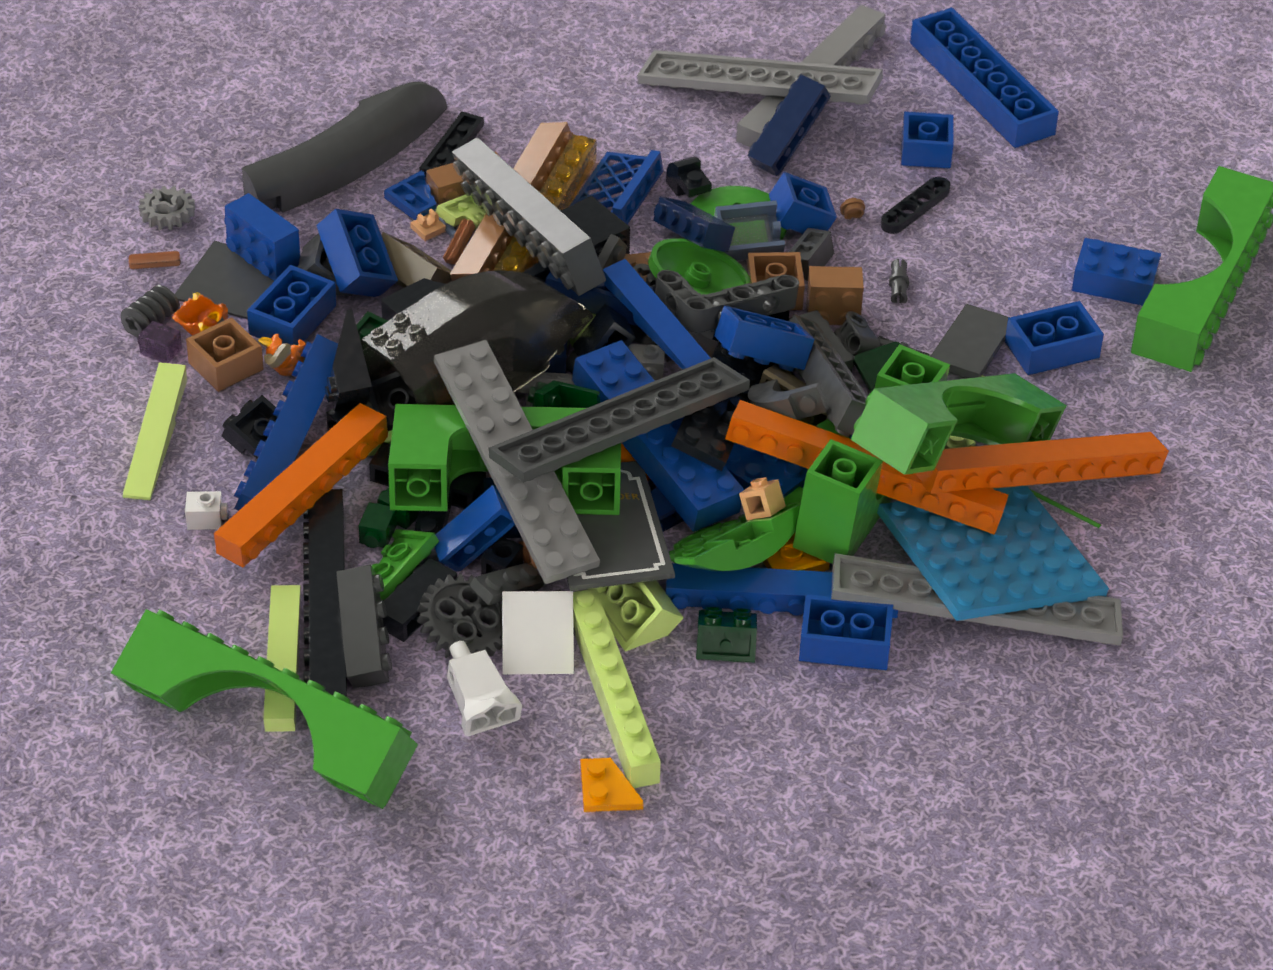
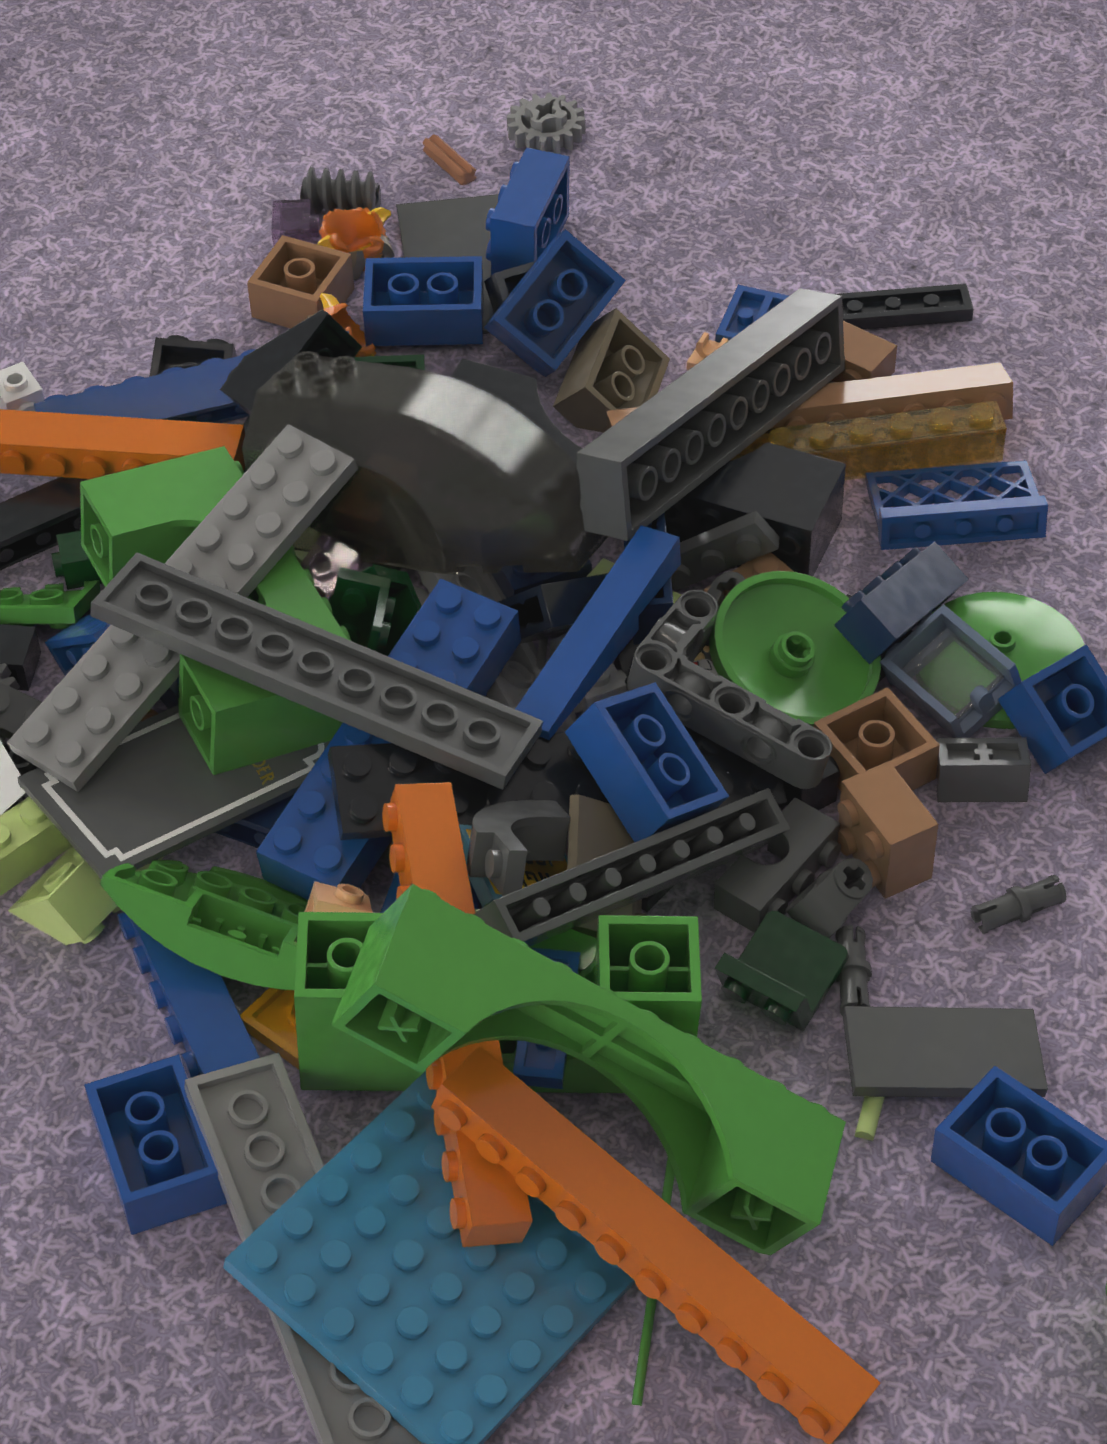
camera: 65 degrees right, 5 degrees up
yellowish green slope [123,362,187,500] -> none
dark grey slope [242,82,448,213] -> none
black brick [666,156,712,198] -> none
dark green bracket [696,607,757,663] -> none

